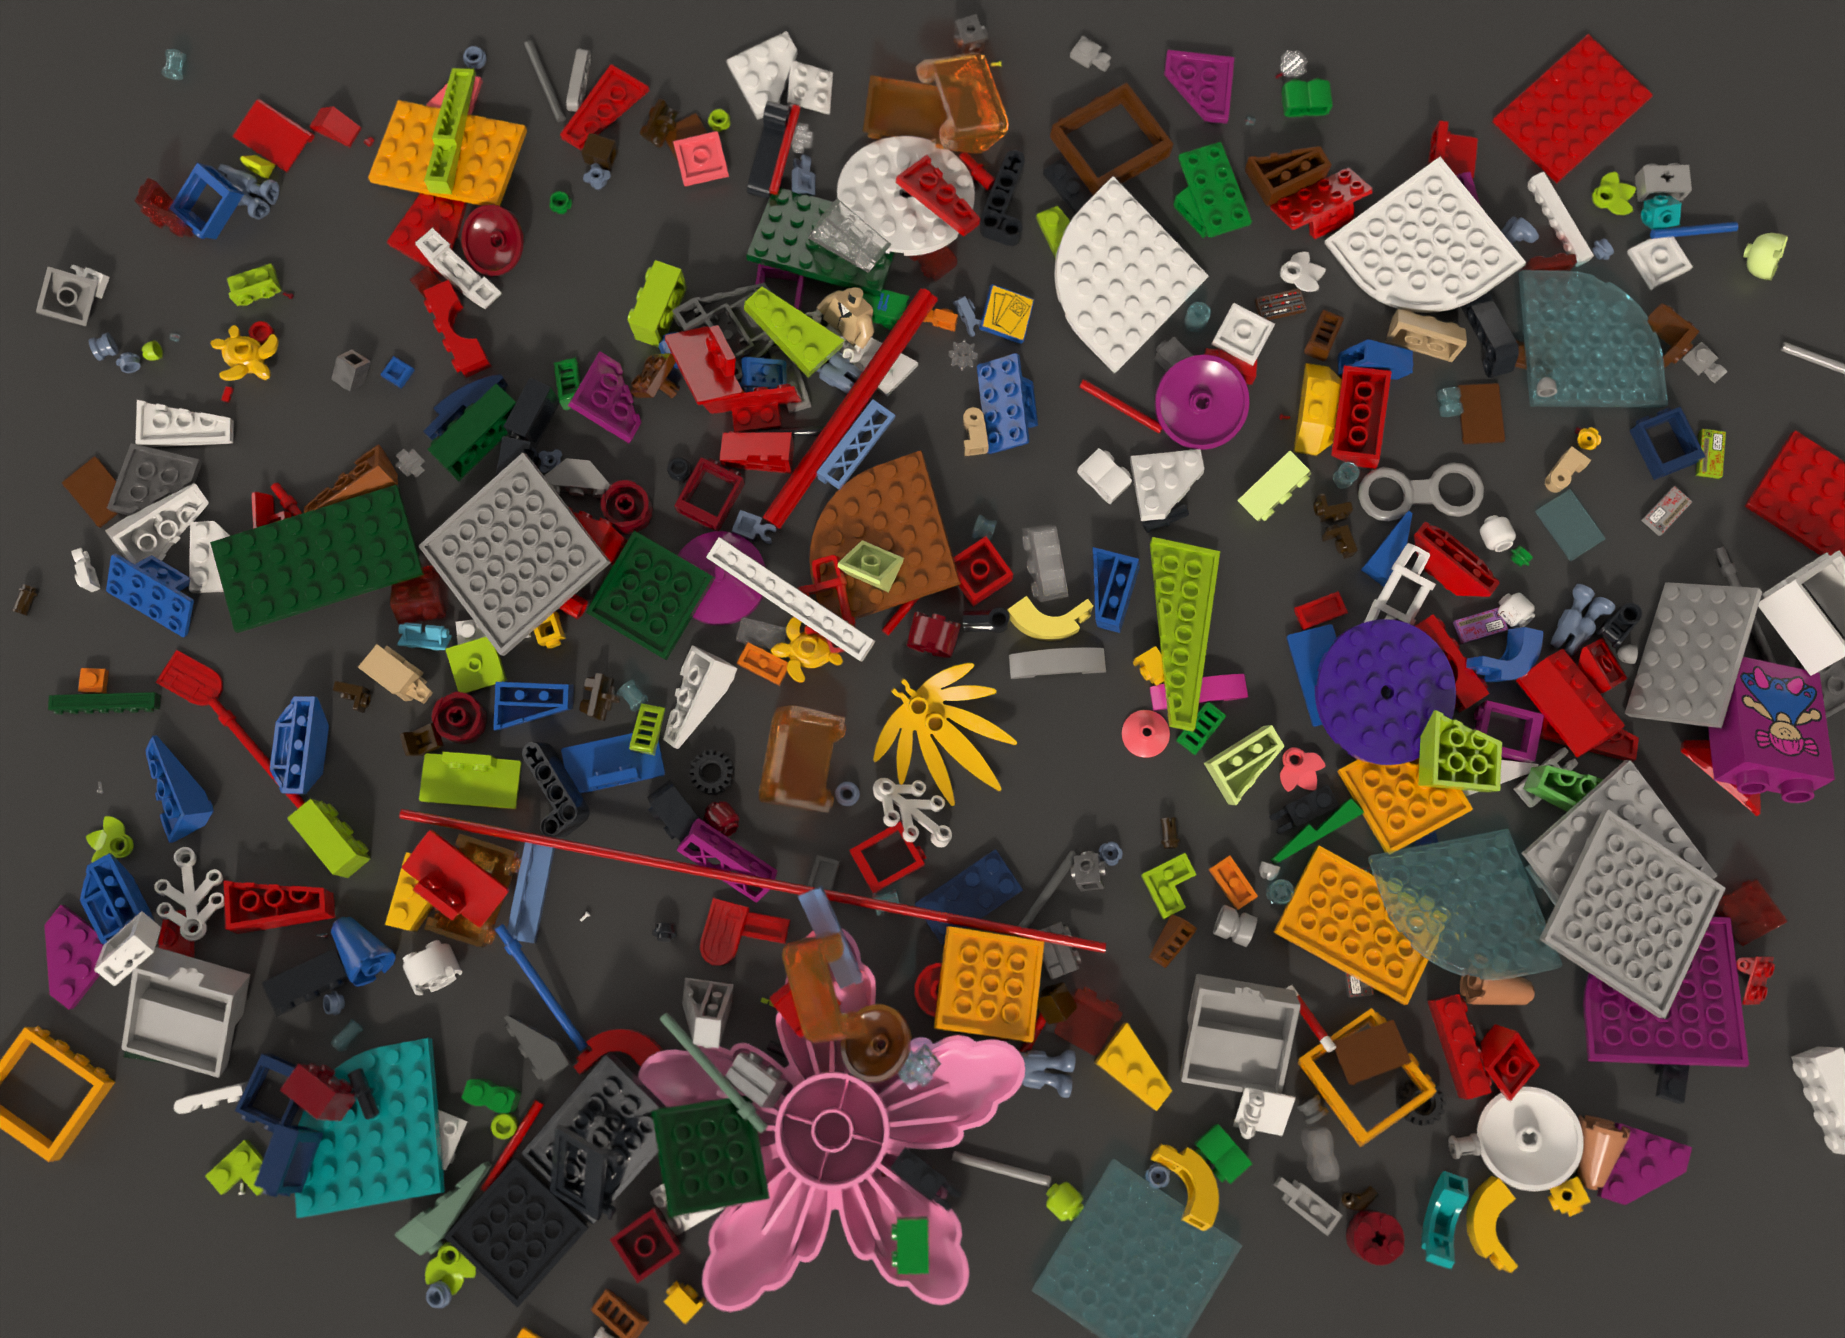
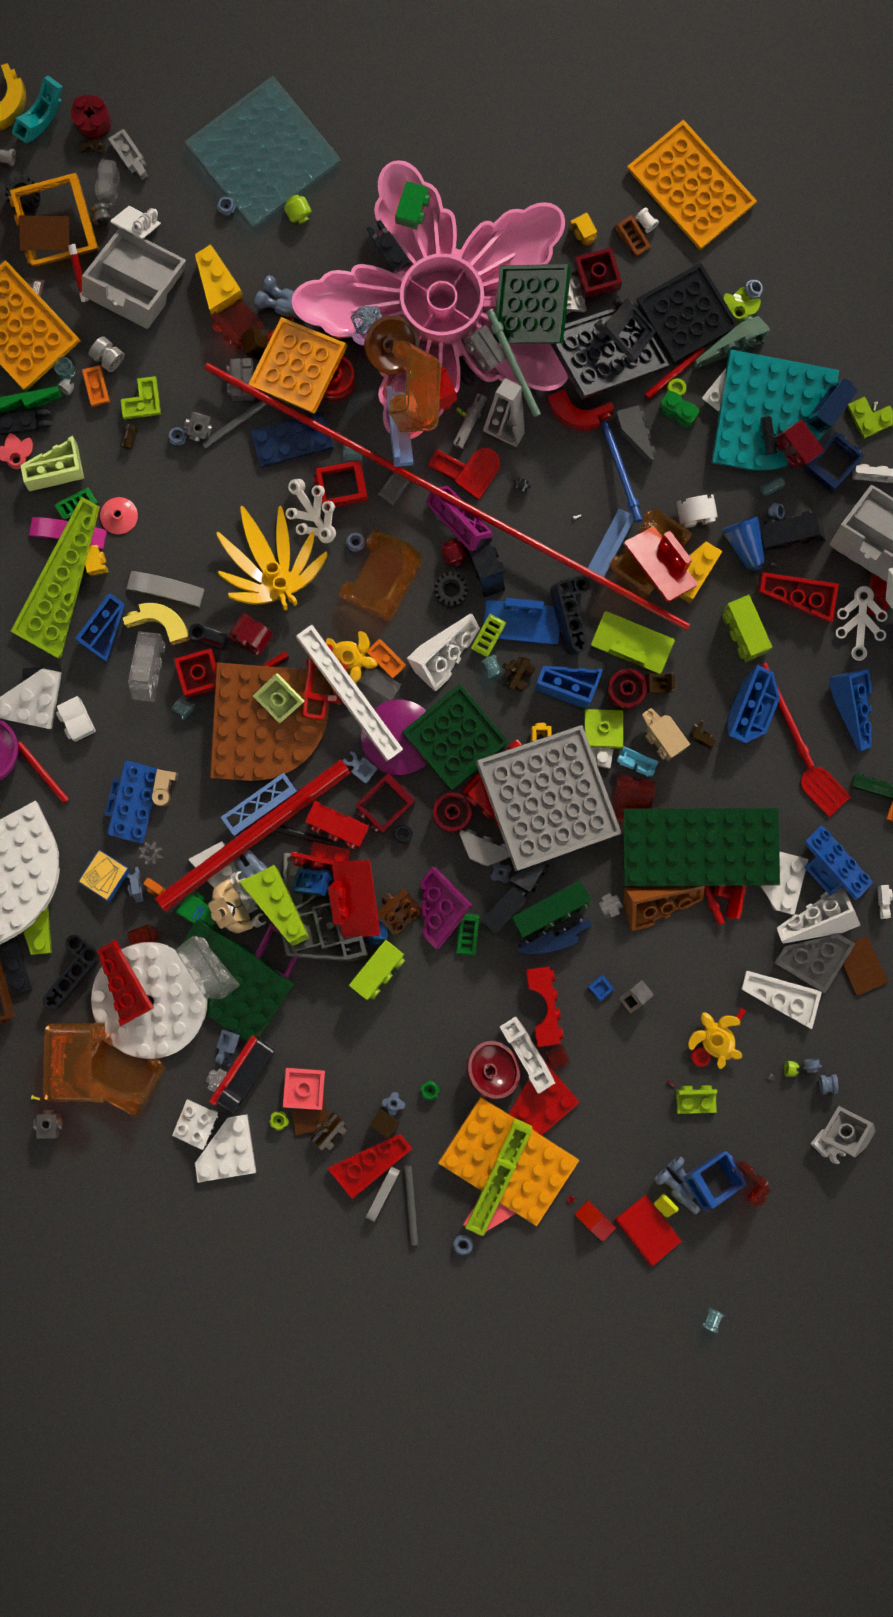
camera: 160 degrees left, 5 degrees up
light grey bar [952,1150,1051,1187] -> none
red axle [958,152,996,191] -> none
reddish brown slope [1149,914,1197,968] -> none
yellow arch [1150,1144,1219,1231] -> none
green brick [1194,1123,1253,1184] -> none
none -> light grey pin [452,393,488,449]

